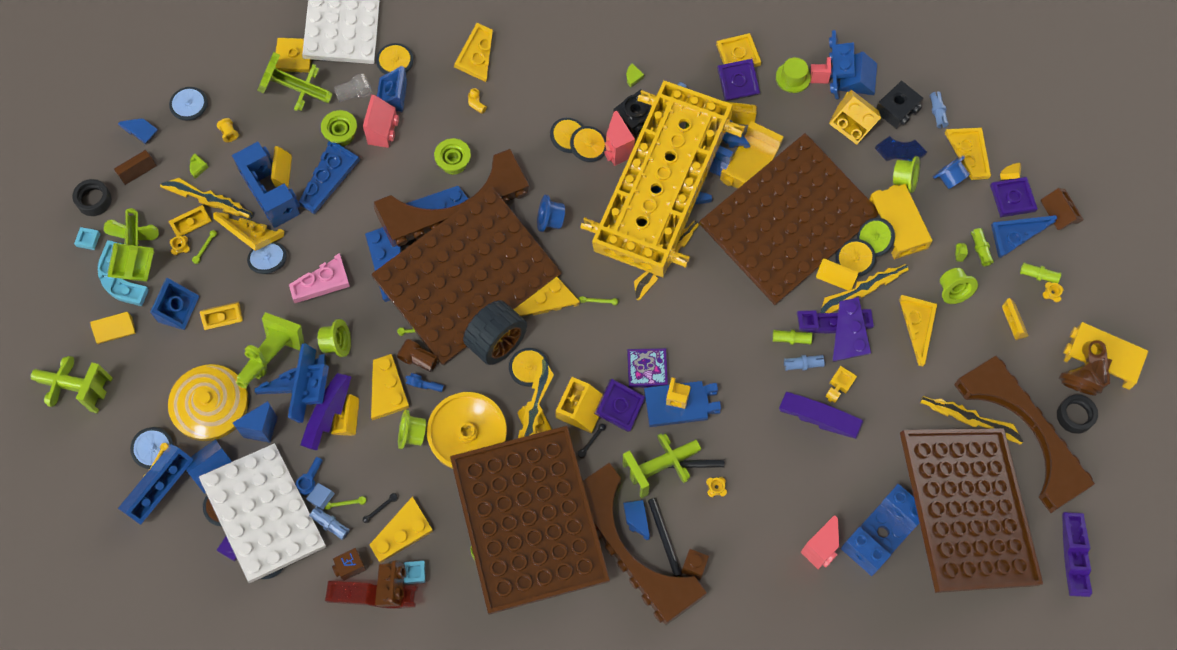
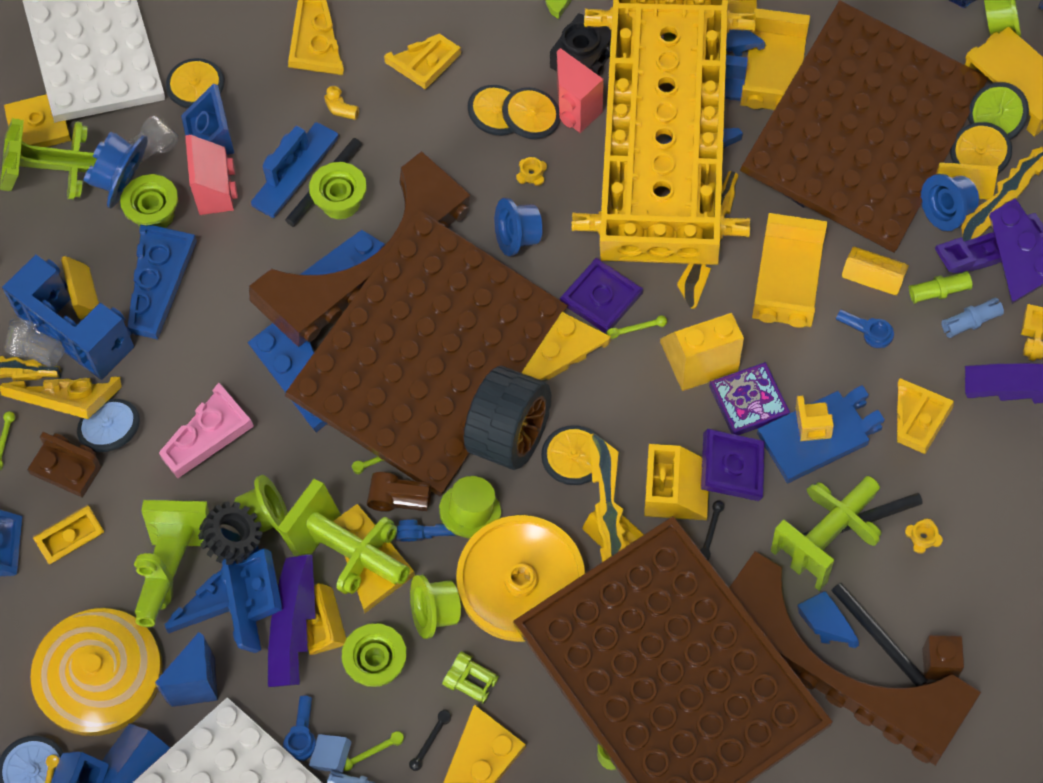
camera: 15 degrees left, 5 degrees down
none -> clear piece [4,319,65,367]
none -> reddish brown bracket [27,432,101,498]
none -> blue piece [83,132,148,209]
none -> black tyre [198,501,262,565]
none -> blue bracket [251,122,339,218]
none -> lime piece [277,479,410,594]
none -> black bar [285,138,362,227]
none -> lime piece [342,623,407,687]
none -> yellow wing [384,34,461,90]
none -> lime piece [439,476,501,538]
none -> lime piece [442,651,499,704]
none -> yellow plate [516,157,547,186]
none -> dark purple tile [560,258,643,334]
none -> yellow slope [660,313,744,391]
none -> yellow panel [752,213,827,328]
none -> blue plate [836,309,894,348]
none -> yellow slope [842,246,909,295]
none -> yellow wing [897,378,954,454]
none -> blue piece [921,174,979,231]

